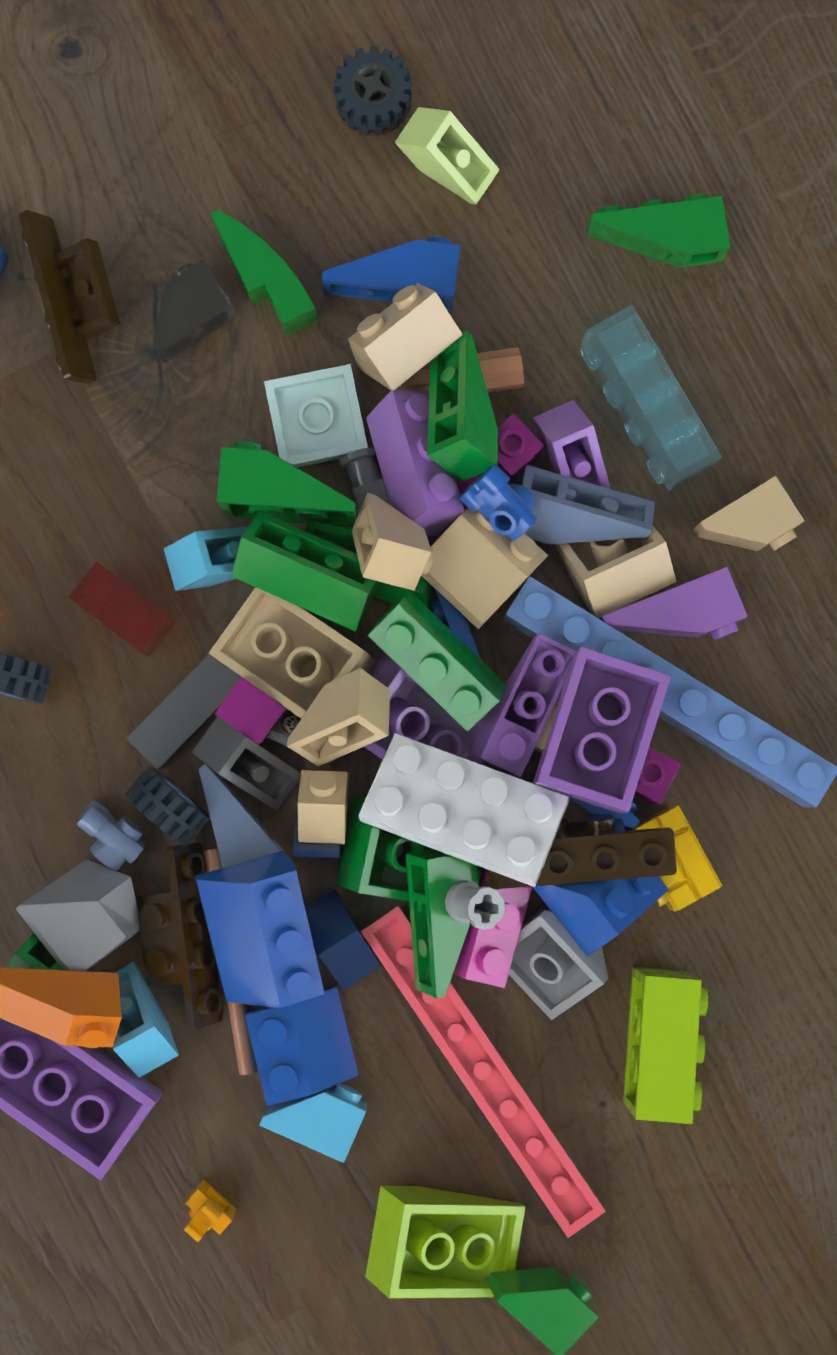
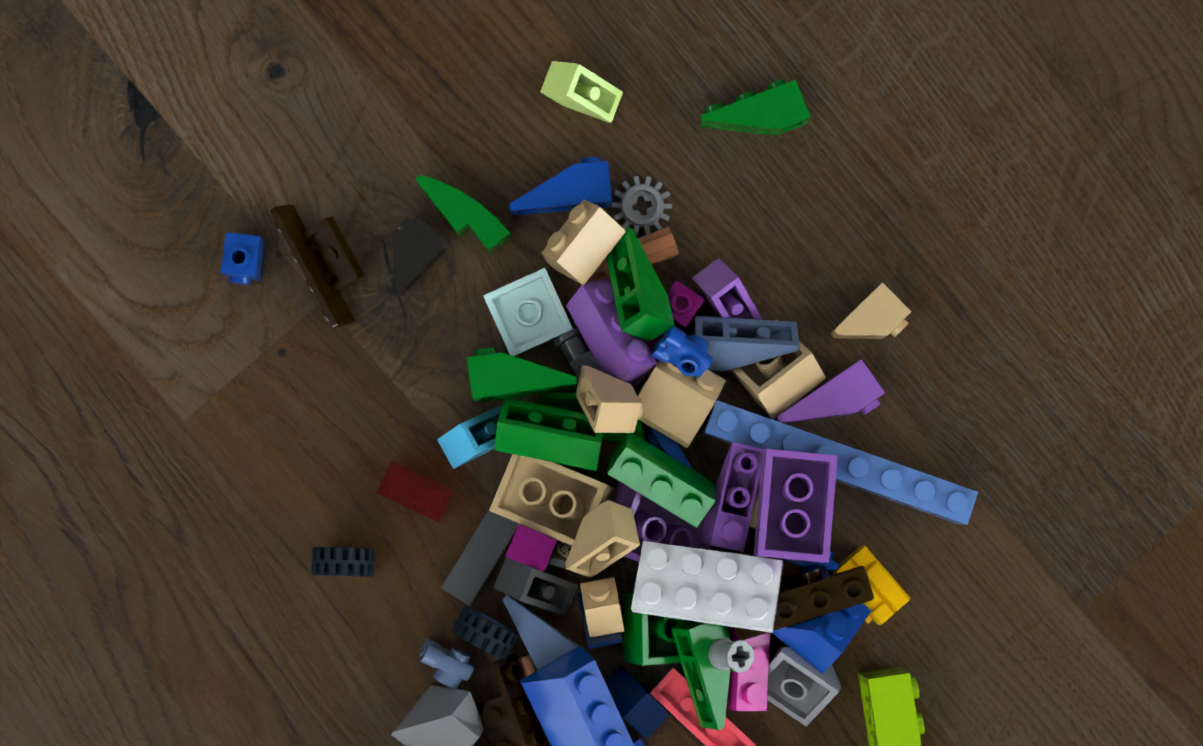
camera: 10 degrees left, 0 degrees up
black wheel [334,46,412,136] -> none
clear light blue brick [580,305,722,491] -> none
magenta brick [634,747,681,804] -> none
none -> light grey gear [612,176,672,236]

